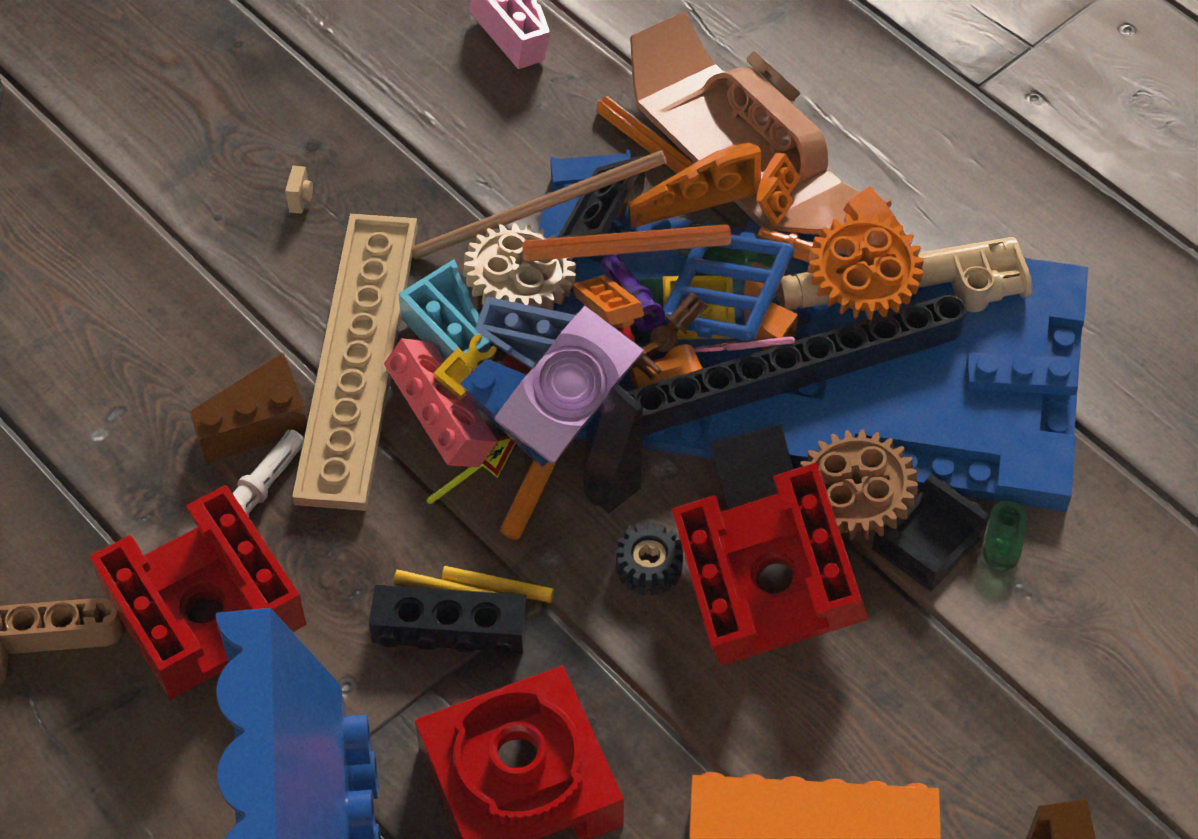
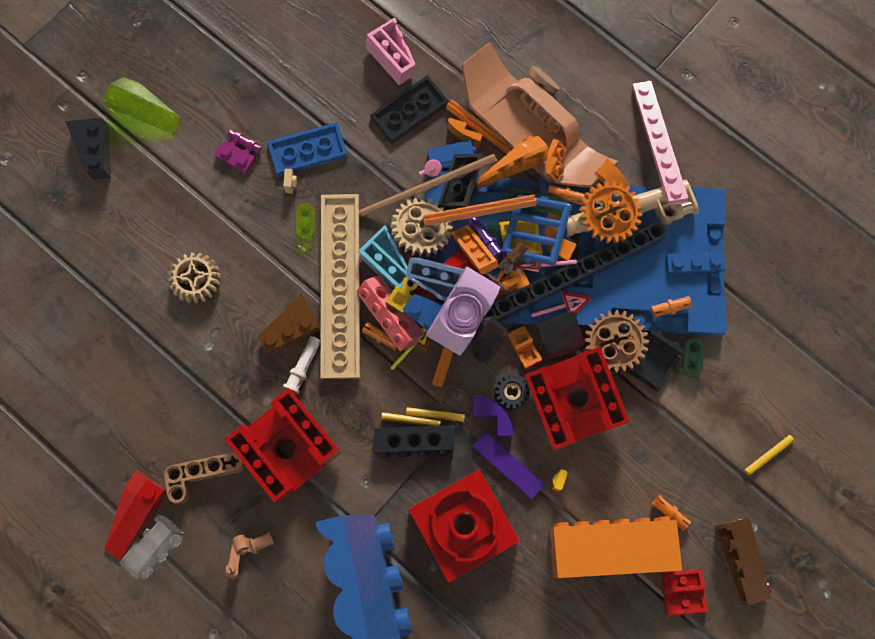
camera: 10 degrees left, 20 degrees up
none -> clear neon green wedge [102,77,182,134]
none -> tan gear [168,252,221,304]
none -> magenta plate [214,130,262,174]
none -> nougat pin [226,532,274,580]
none -> blue tile [267,122,348,177]
none -> clear neon green plate [296,203,316,241]
none -> orange pin [362,322,397,351]
none -> black tile [370,75,449,144]
none -> bright pink piece [419,160,442,177]
none -> orange slope [448,118,482,148]
none -> dark purple tile [472,432,545,500]
none -> dark purple brick [473,396,513,438]
none -> orange slope [507,326,543,371]
none -> piece [531,292,592,317]
none -> yellow tile [552,469,568,492]
none -> bright pink plate [632,81,688,205]
none -> orange pin [650,296,692,318]
none -> orange pin [652,495,691,531]
none -> yellow bar [744,435,795,476]

